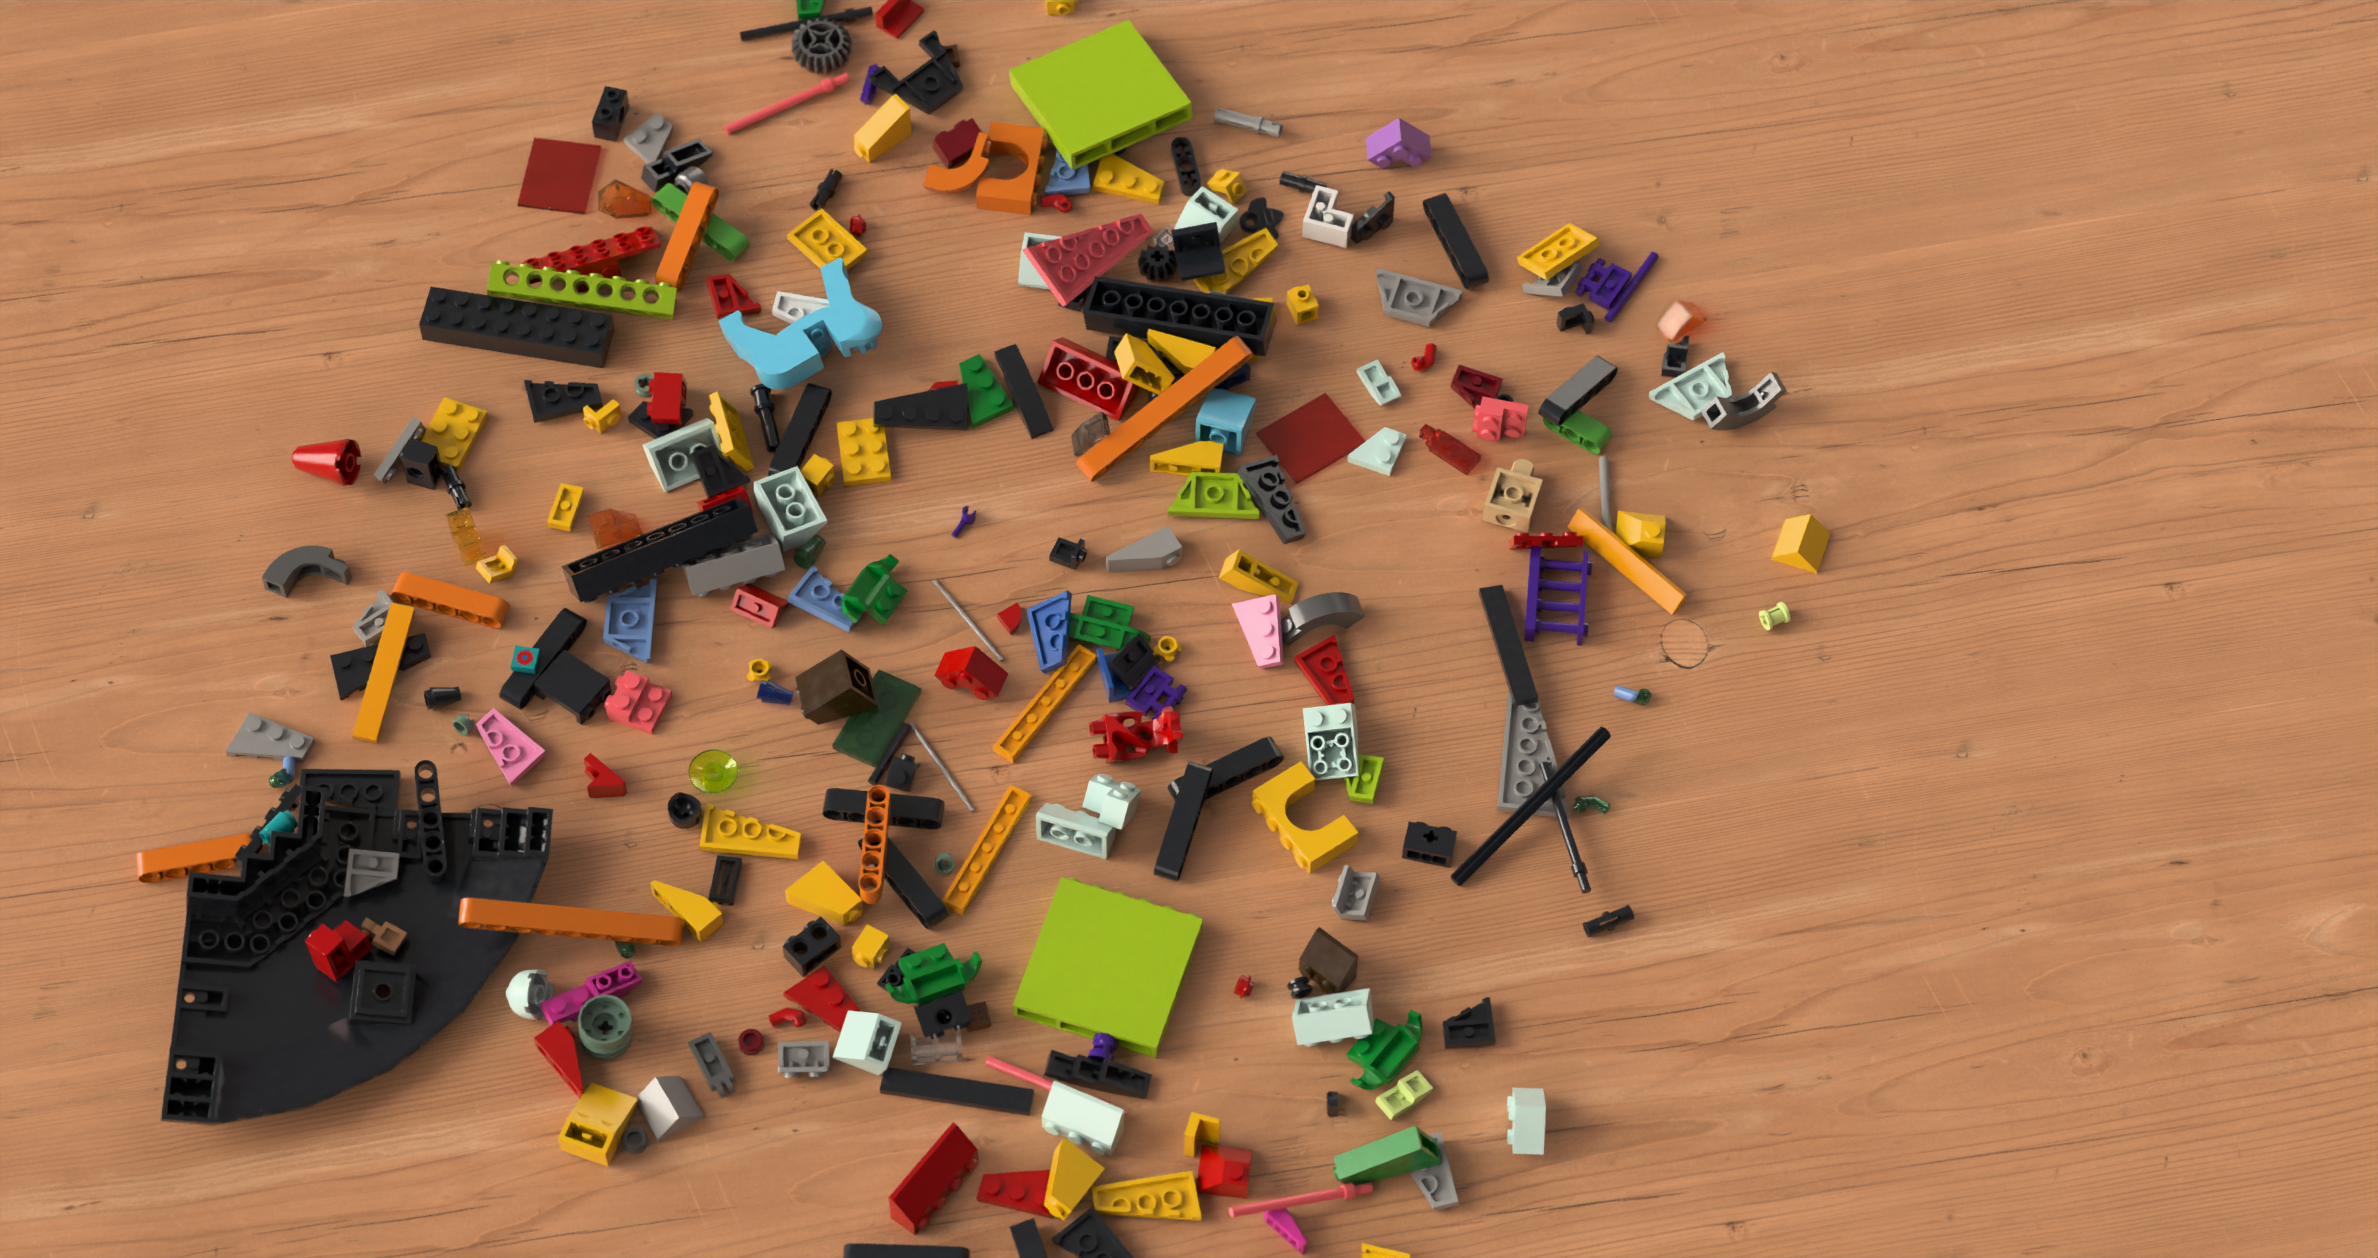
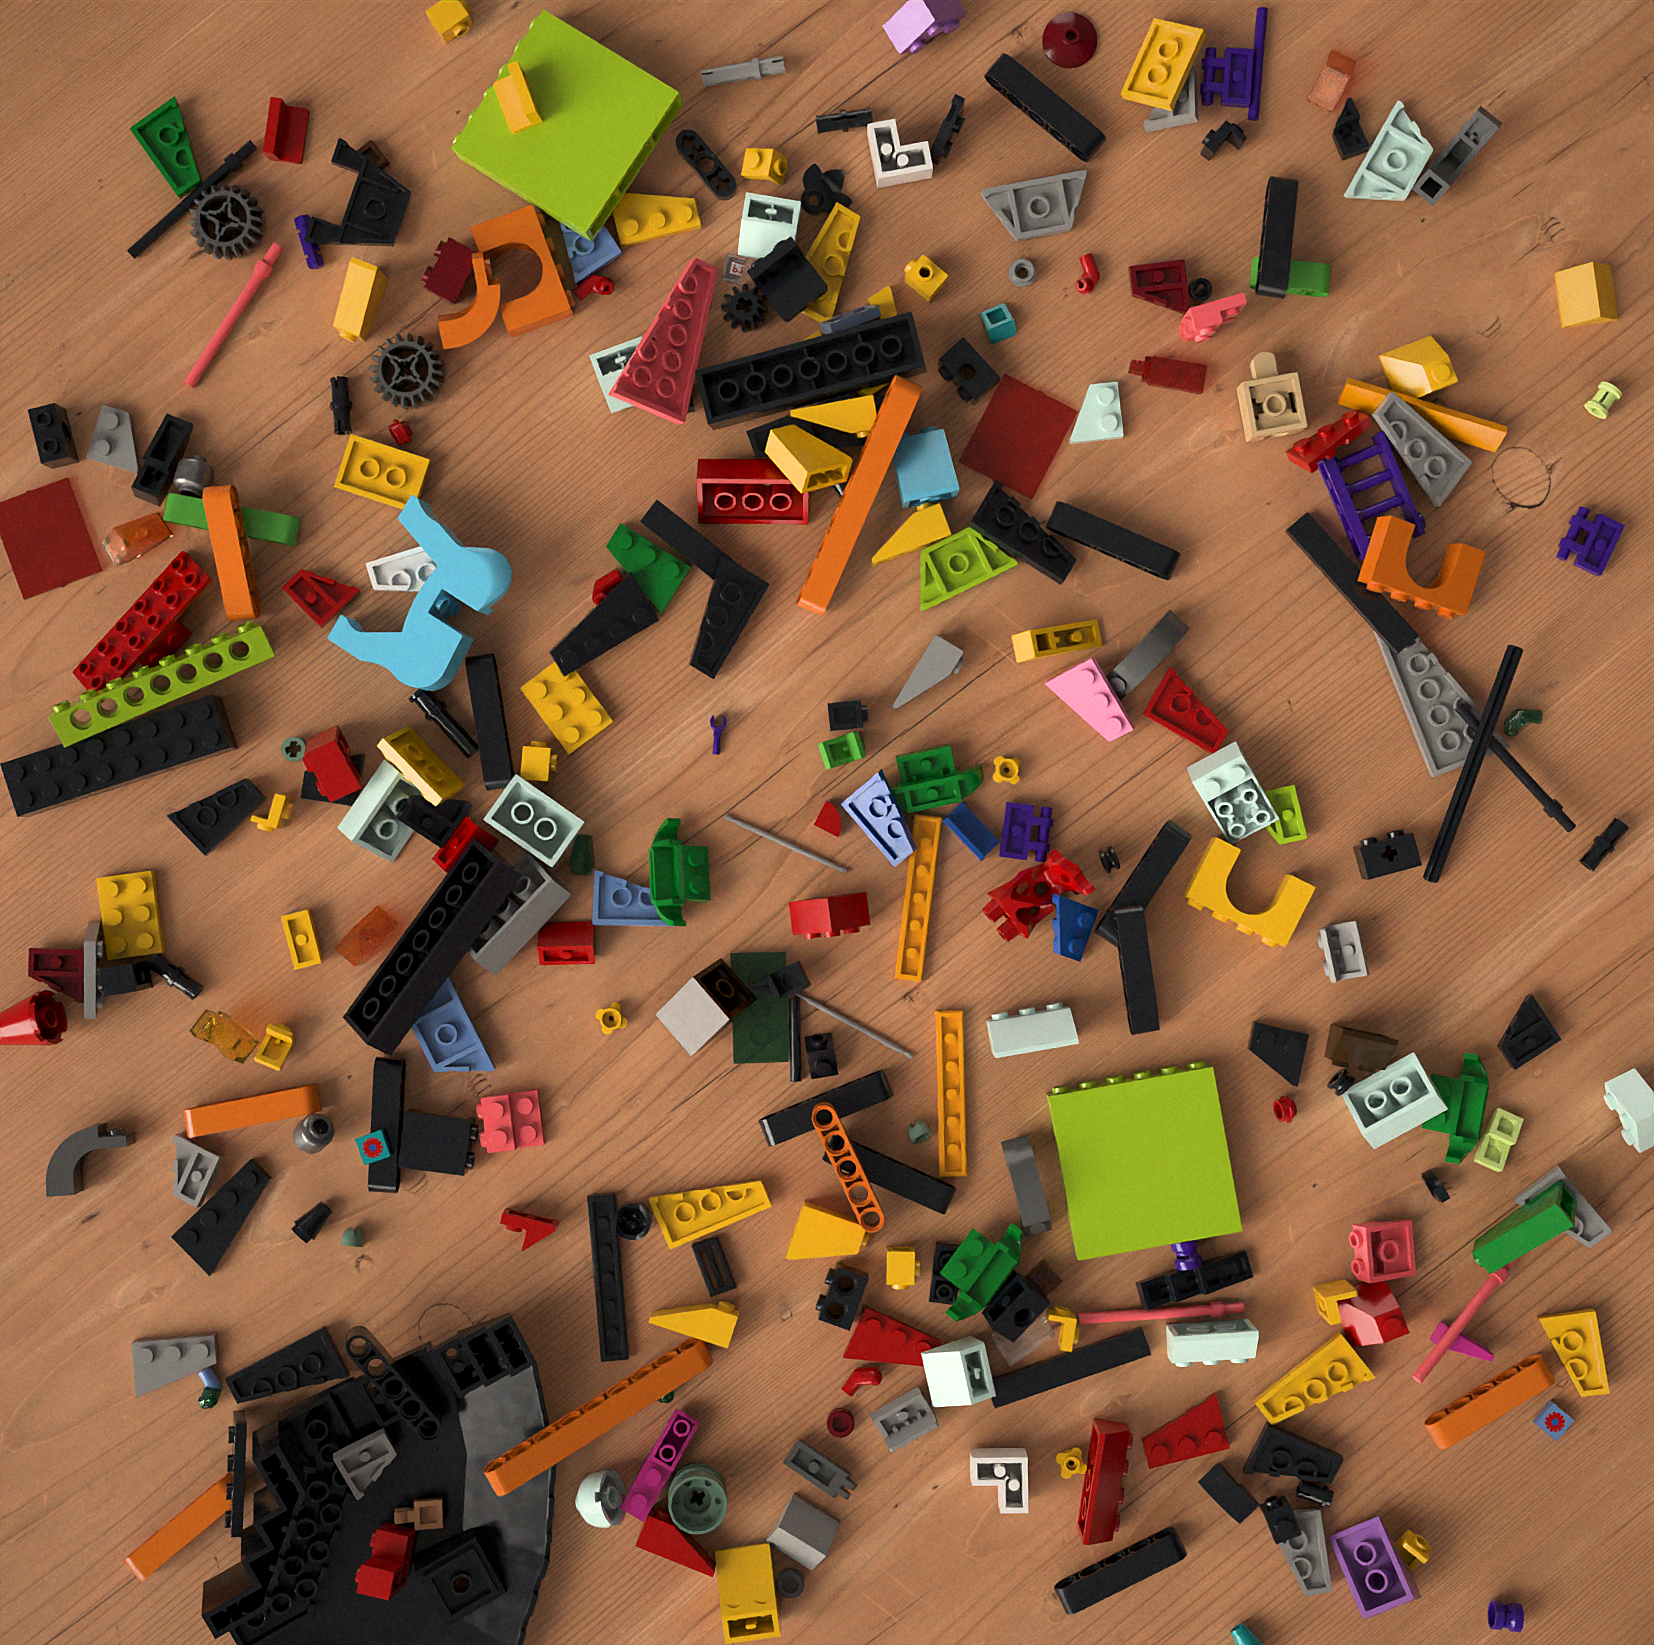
camera: 30 degrees left, 30 degrees up
teal cone [259,810,298,844] -> none
light orange tile [352,602,415,743] -> none
bright pink wing [476,708,546,787] -> none
clear neon green dish [688,749,738,794] -> none
clear blue cone [756,679,794,706] -> none
yellow slope [1044,1137,1105,1221] -> none
clear smoke slope [1071,412,1110,457] -> none
light aqua brick [1082,774,1142,830] -> none
black plate [1107,633,1161,691] -> none
light aqua slope [1356,359,1401,406] -> none
light grey bar [1599,456,1612,532] -> none
arm [1614,685,1652,706] -> none
none -> dark red wing [28,948,84,1003]
none -> flat silver head [293,1113,334,1154]
none -> dark grey gear [369,333,446,410]
none -> yellow panel [493,61,543,134]
none -> black tile [587,1193,629,1362]
none -> black wing [688,555,770,679]
none -> black slope [750,961,811,999]
none -> bright green bracket [818,731,866,770]
none -> black brick [937,337,1001,405]
none -> white brick [970,1448,1029,1514]
none -> teal slope [979,303,1017,344]
none -> dark grey arch [1001,1135,1052,1237]
none -> light grey plate [1008,259,1036,287]
none -> dark red dish [1042,13,1097,69]
none -> black beam [1046,501,1181,580]
none -> yellow bracket [1046,1306,1080,1352]
none -> blue wing [1052,894,1099,962]
none -> yellow plate [1056,1447,1087,1479]
none -> black bush [1098,846,1121,874]
none -> black wing [1247,1022,1309,1087]
none -> coral plate [1349,1218,1416,1283]
none -> orange arch [1358,516,1486,619]
none -> light grey wing [1372,392,1473,506]
none -> dark purple plate [1556,506,1625,577]

